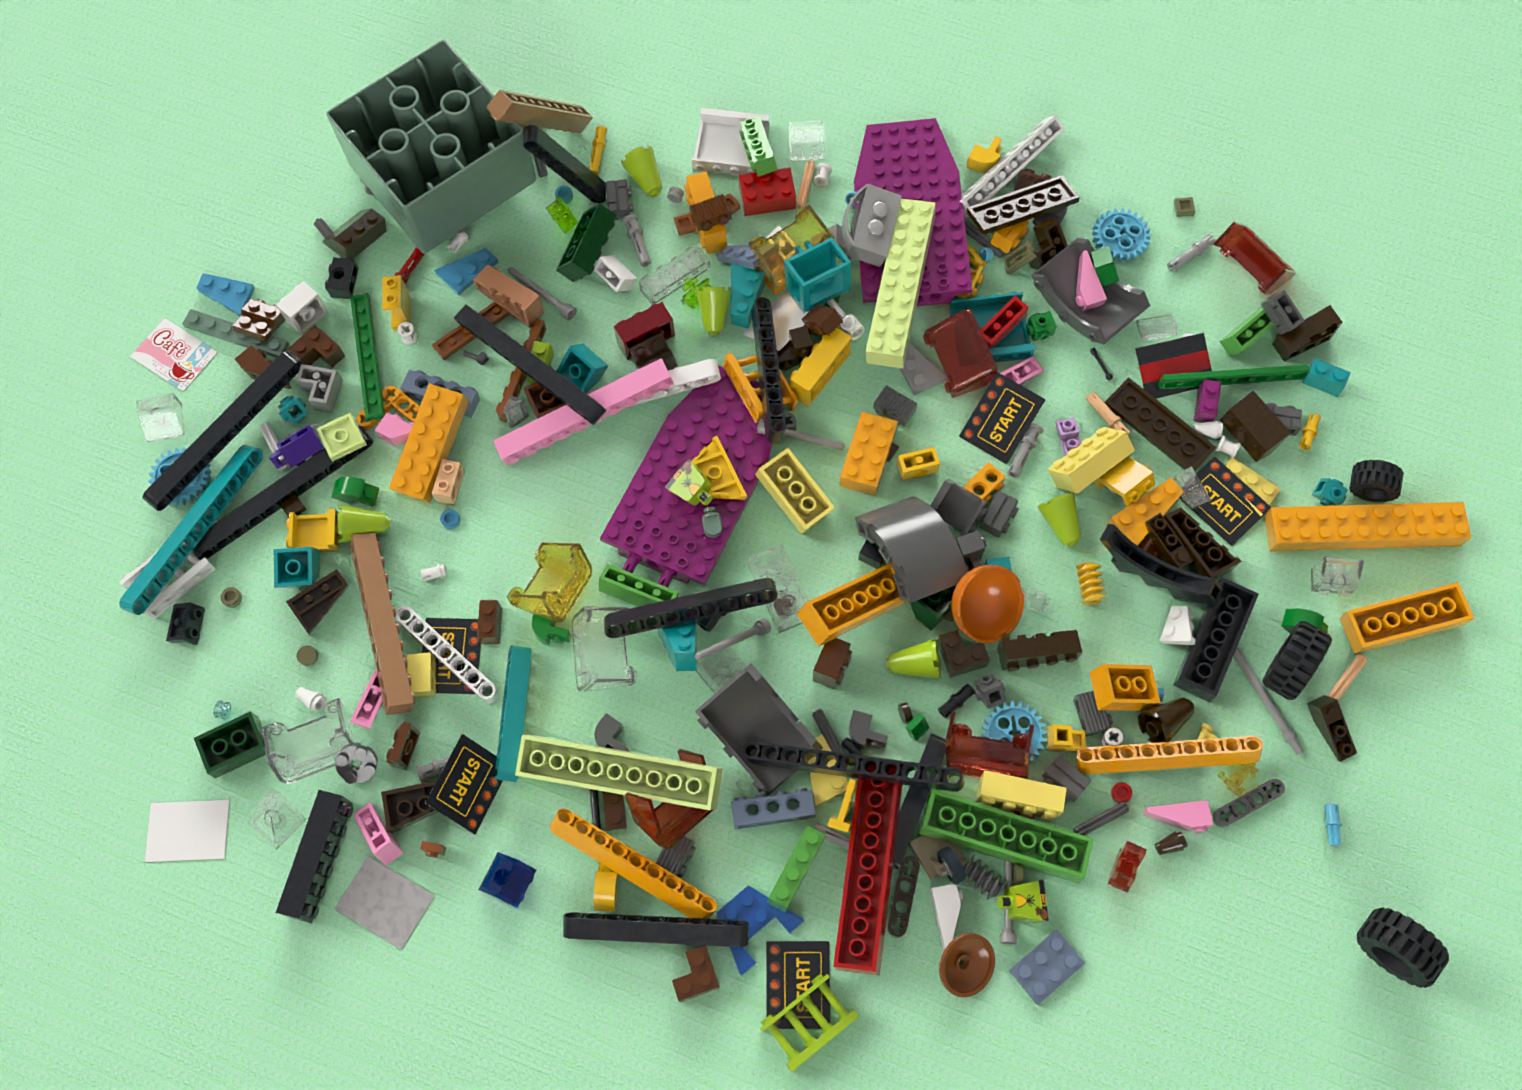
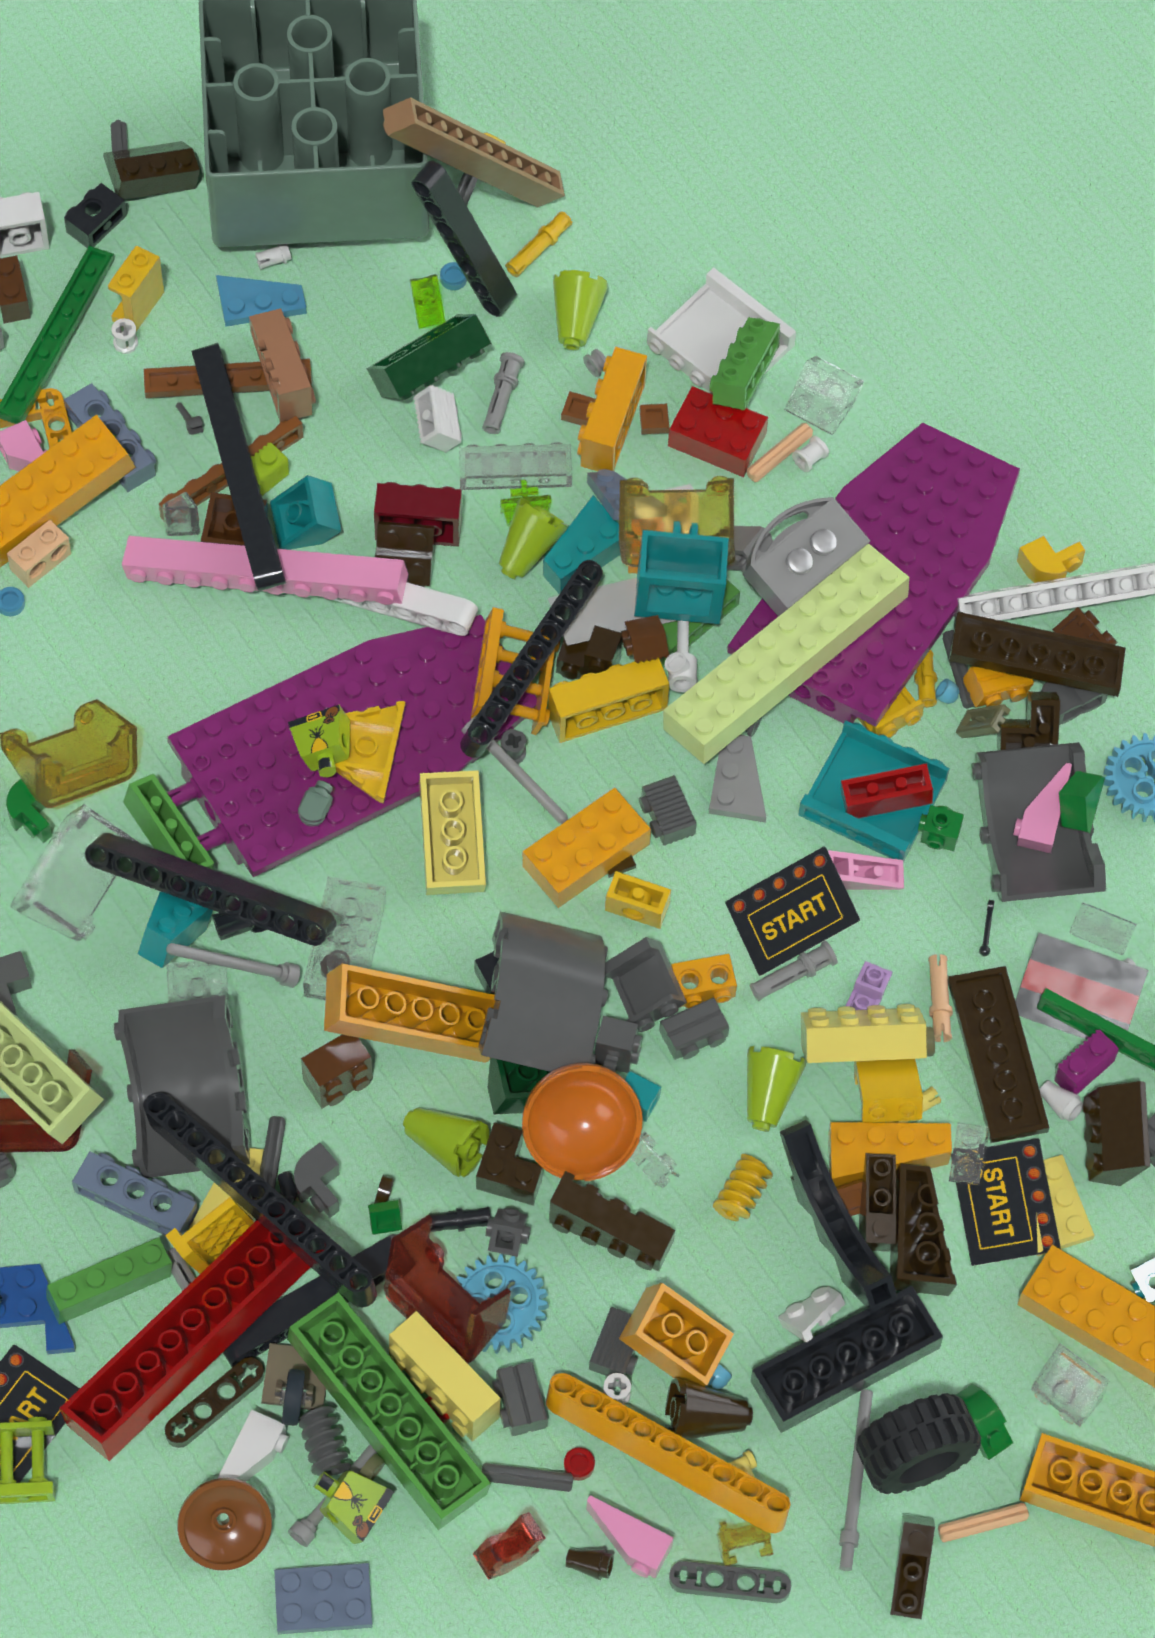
camera: 30 degrees right, 5 degrees down
red pin [394,247,425,284] -> none
light grey piece [508,267,577,320] -> none
dark grey brick [606,179,633,220] -> none
reddish brown brick [690,194,732,232] -> none
clear red windscreen [923,308,998,398] -> none
yellow brick [1047,724,1086,752] -> none
white bush [1215,436,1241,458] -> none

